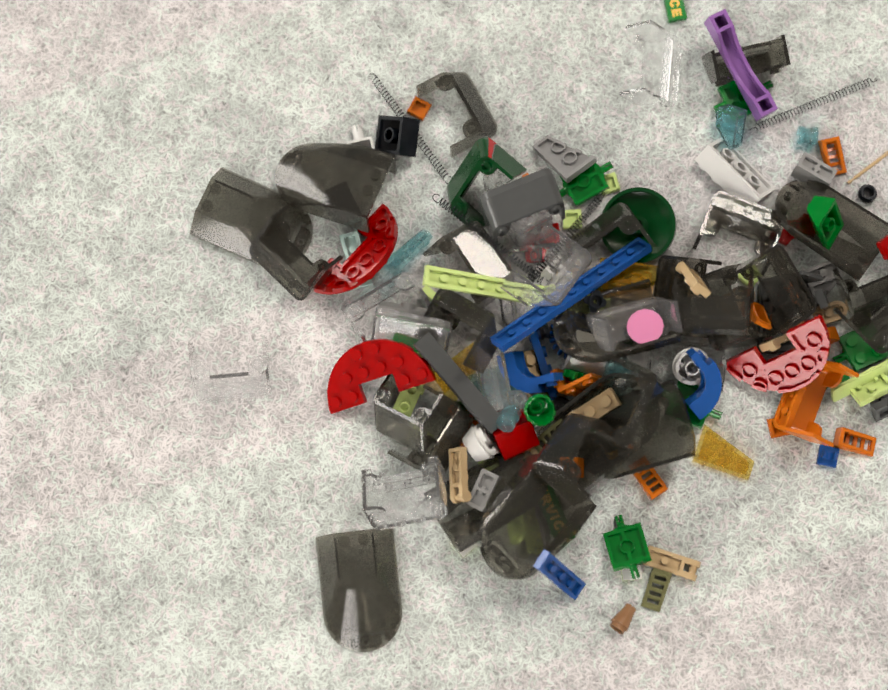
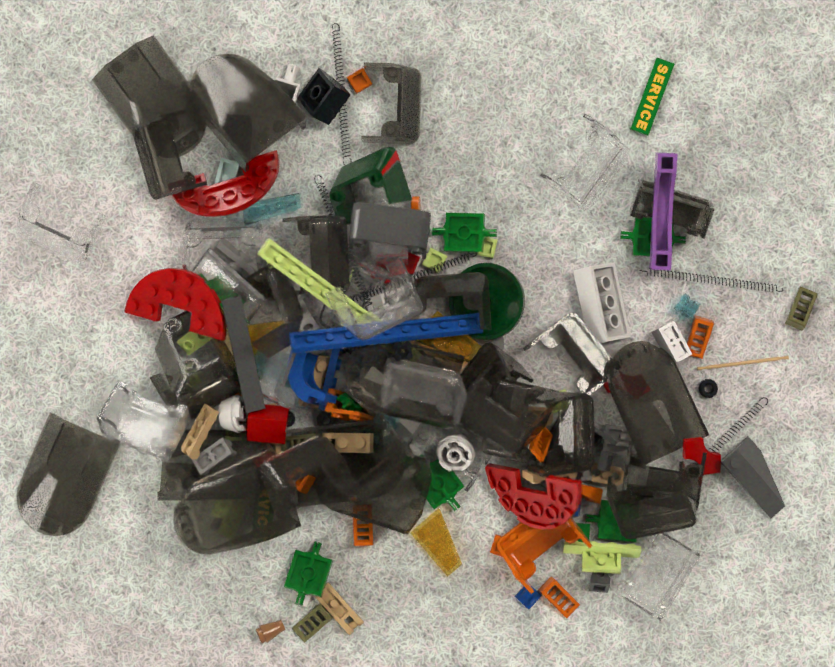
camera: 30 degrees right, 10 degrees up
clear light blue wheel [496,405,521,432] -> none
green hair [524,394,556,426] -> none
light grey wing [533,135,597,183] -> none
blue plate [533,550,586,600] -> none
bright pink sticker [627,309,664,344] -> none
tan plate [675,261,711,298] -> none
blue arch [684,348,722,420] -> none
clear light blue slope [715,104,747,150] -> none
green slope [807,196,844,252] -> none

